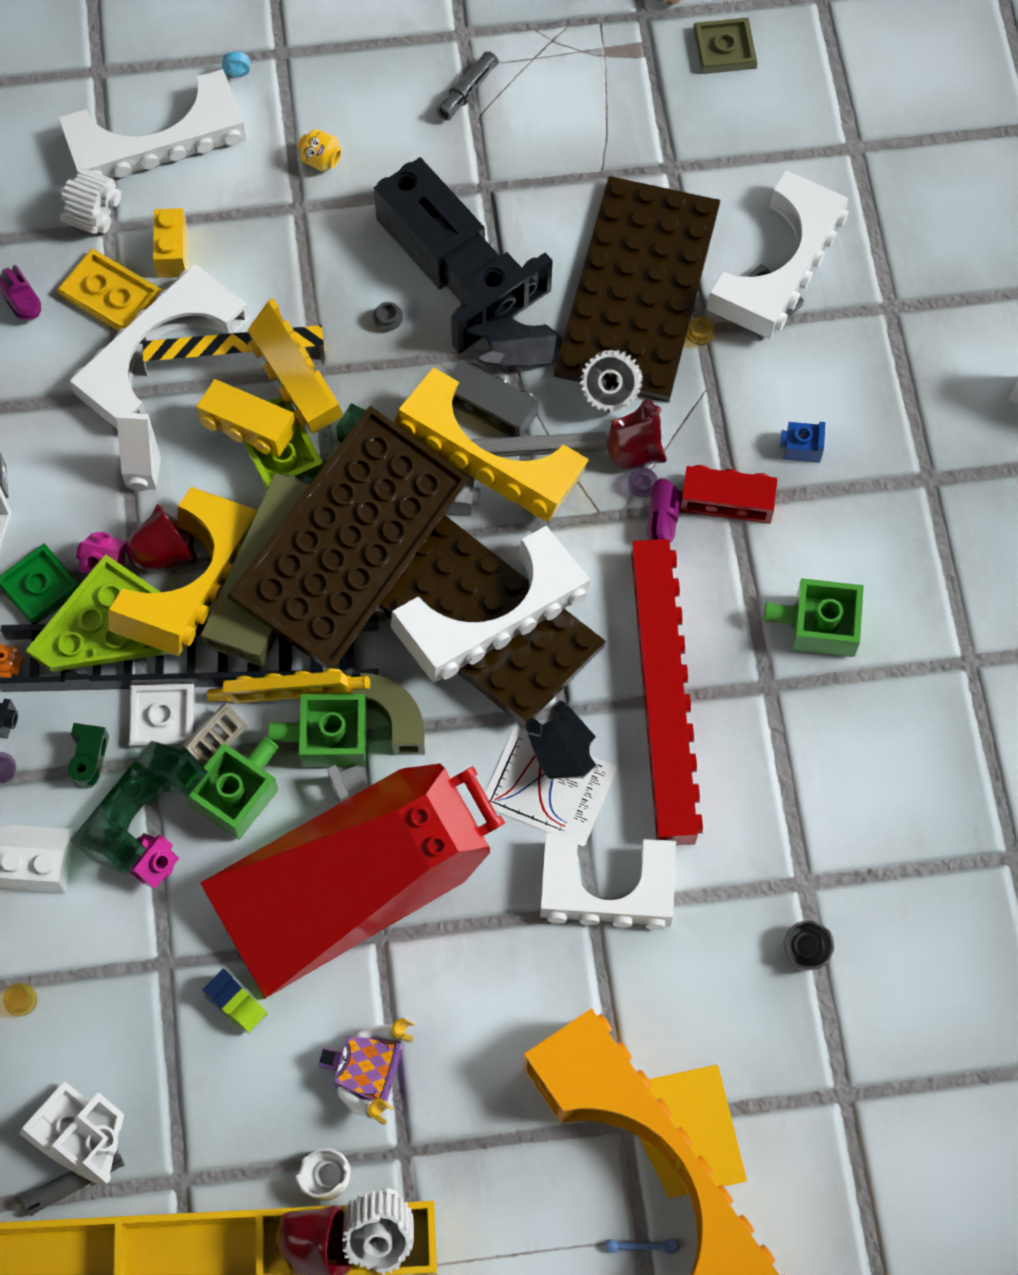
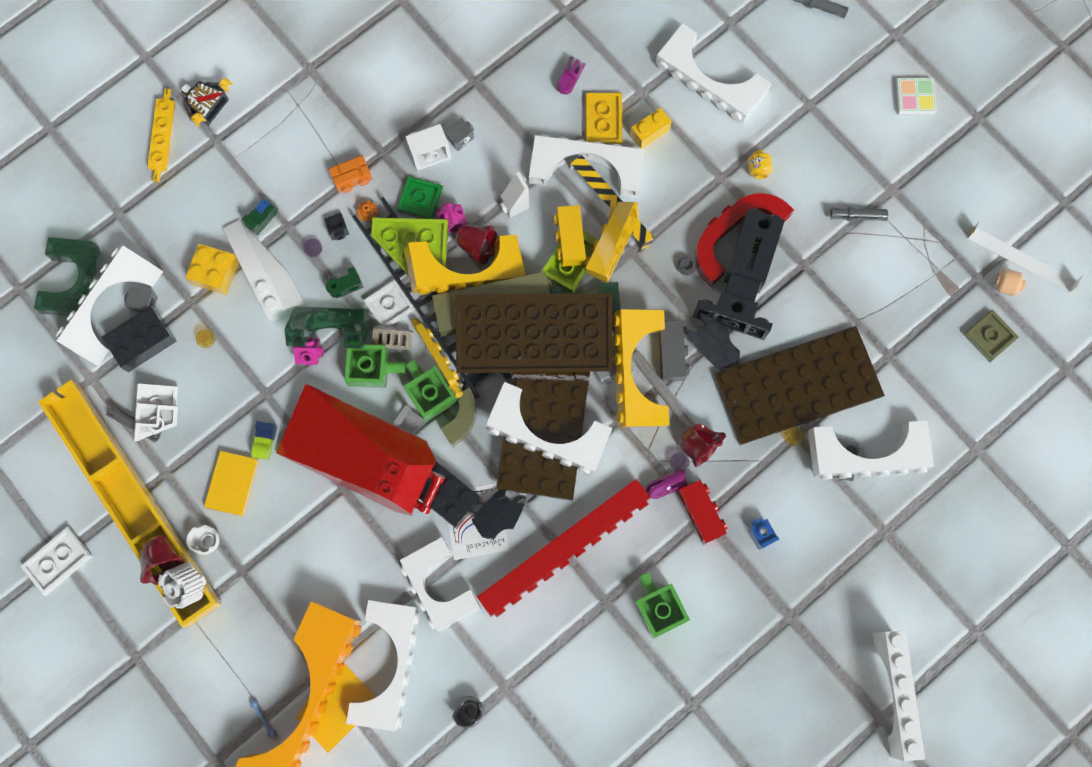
camera: 60 degrees right, 10 degrees up
white brick [60,167,121,234] -> none
medium azure tile [222,52,250,77] -> none
torso [319,1018,415,1125] -> none
white brick [580,350,643,412] -> none
none -> yellow tile [204,451,259,516]
none -> white arch [346,600,420,731]
none -> black brick [419,462,481,529]
none -> red arch [695,193,794,287]

